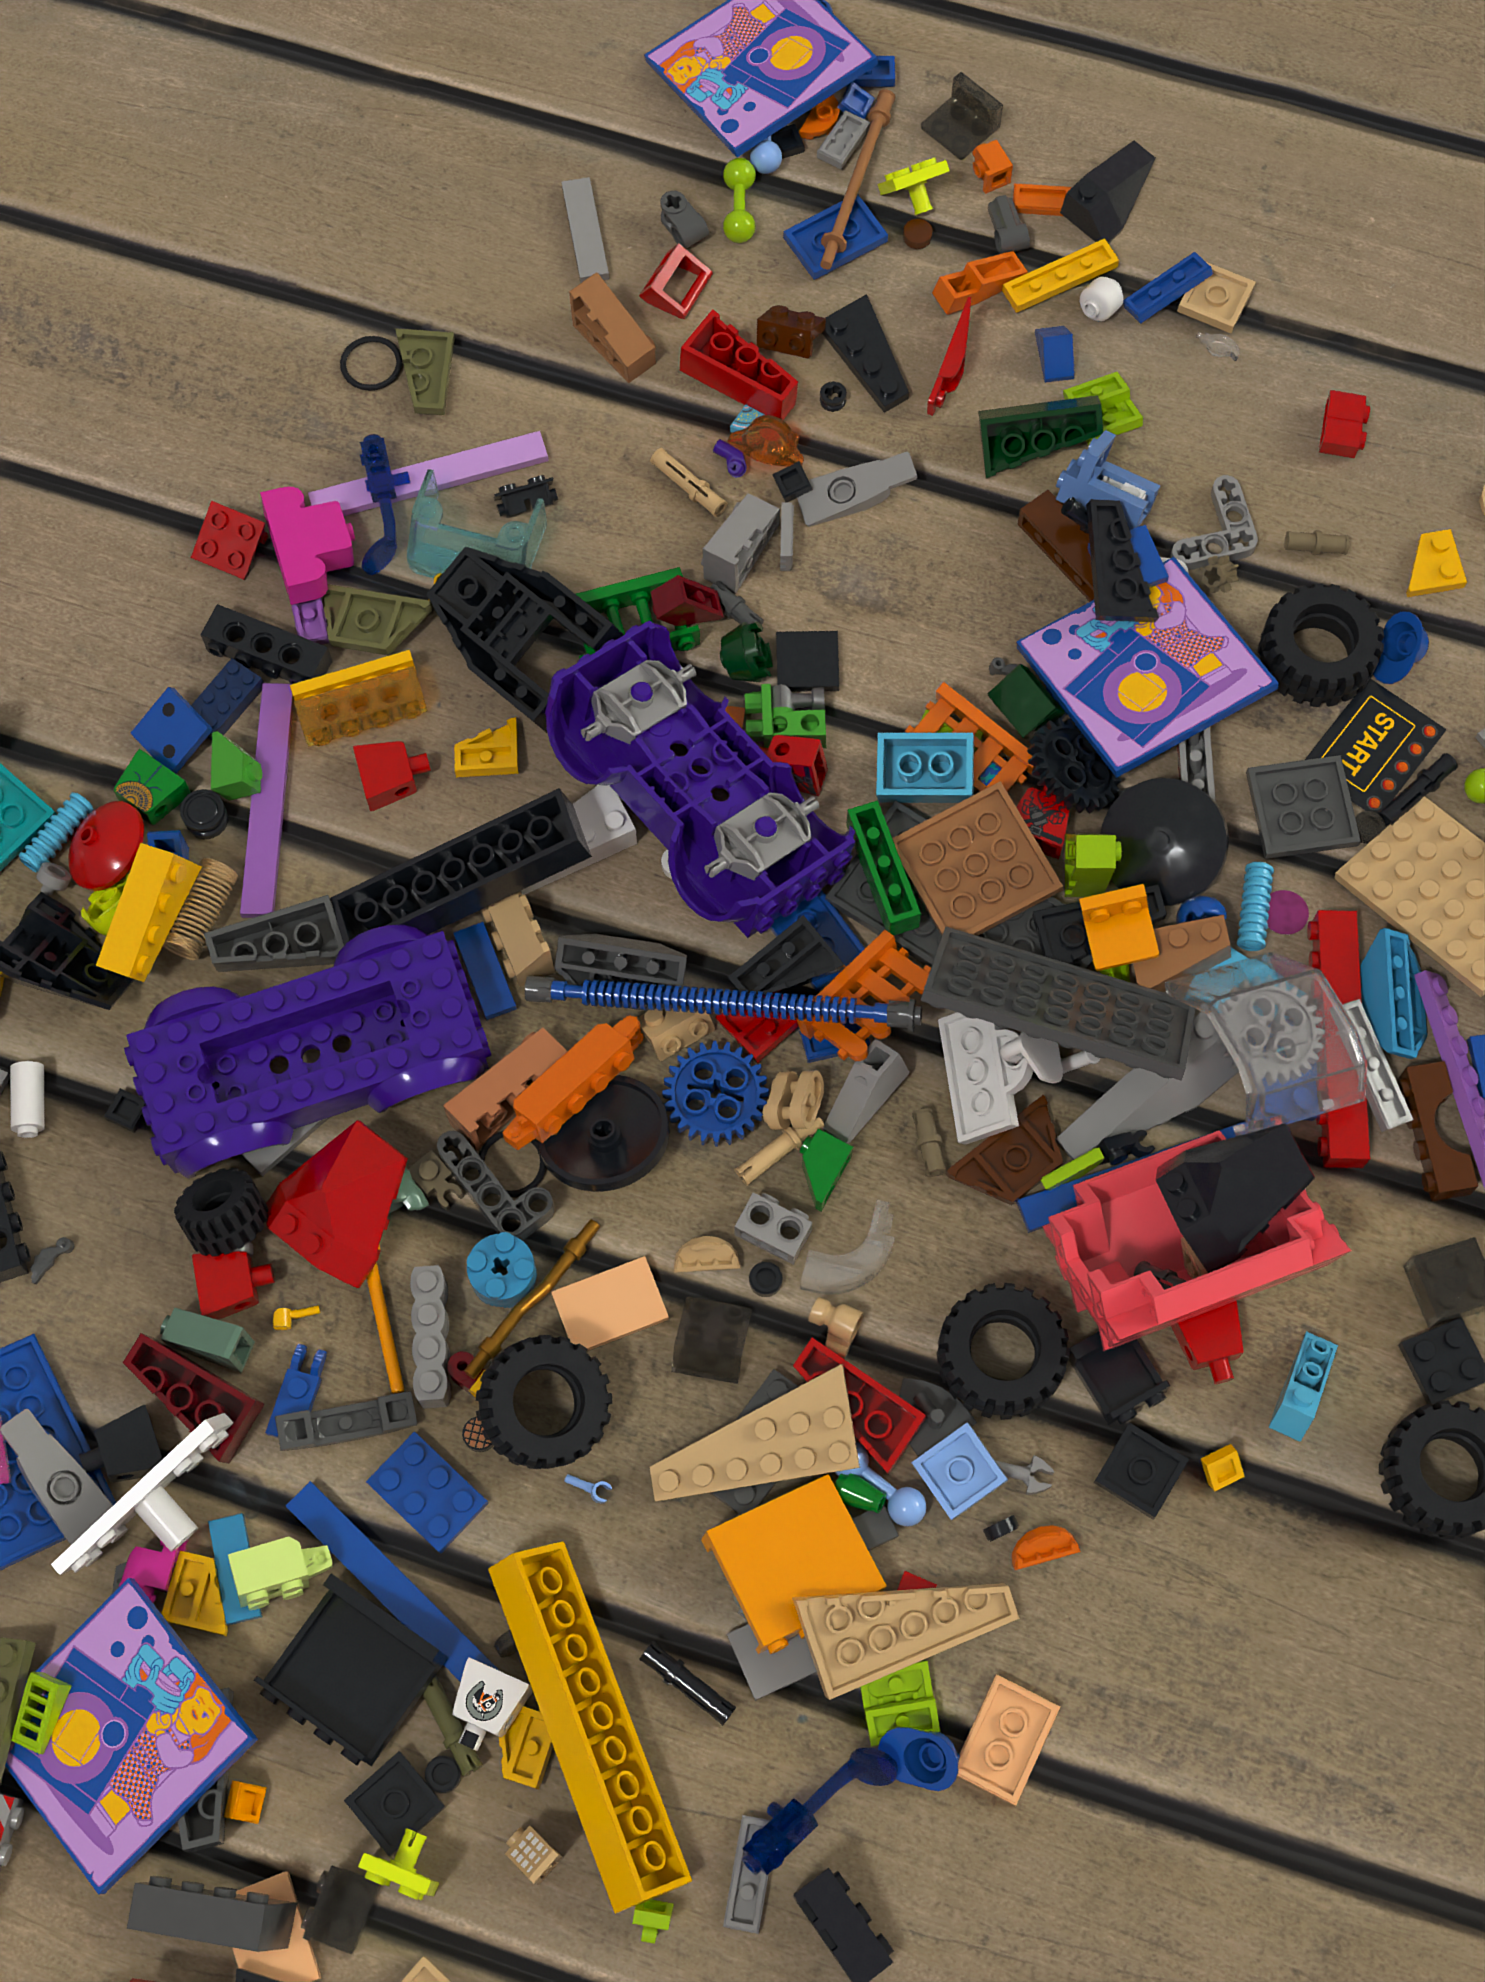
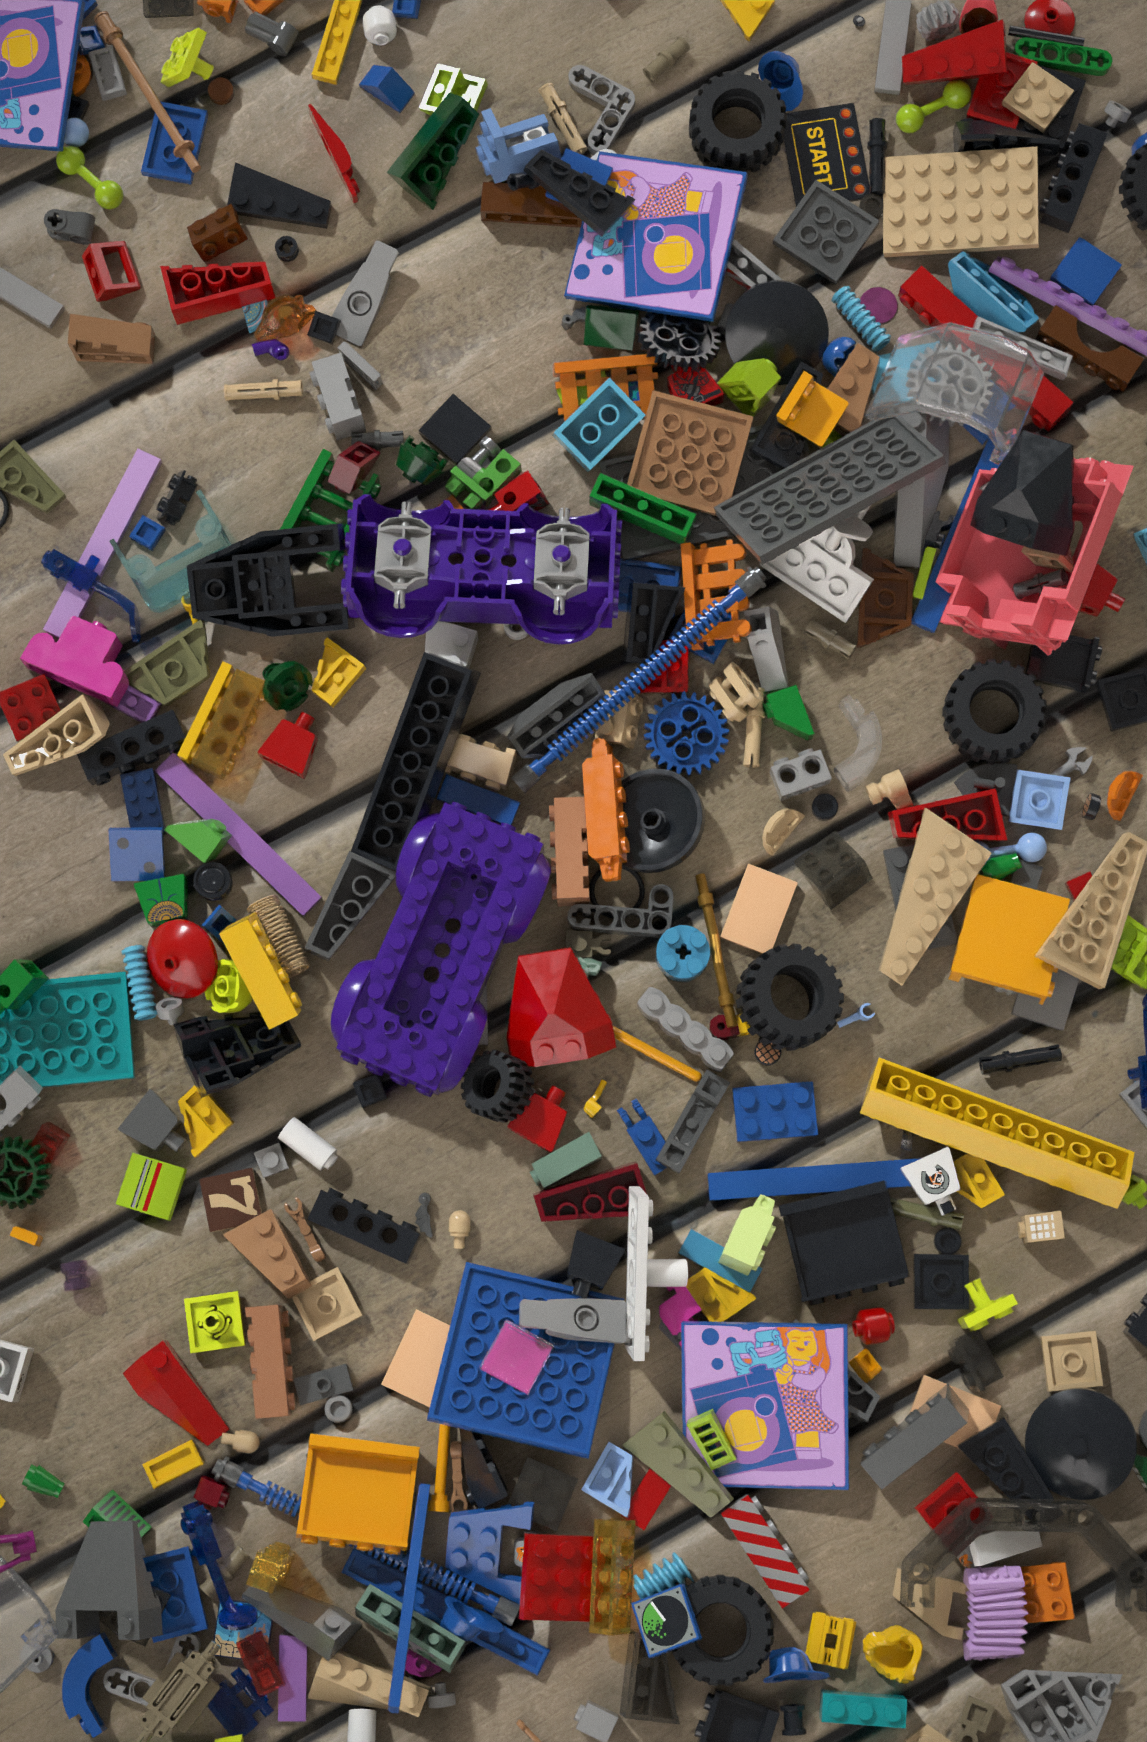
camera: 45 degrees left, 10 degrees up
orange slope [932,251,1028,315] -> none
dark tan gear [1200,555,1239,593] -> none
none -> tan wedge [3,694,110,776]
none -> blue tile [129,515,166,551]
none -> dark green tile [262,661,313,712]
none -> tan cylinder [449,1210,470,1249]
none -> tan pin [538,83,588,154]
none -> red head [852,1307,895,1345]

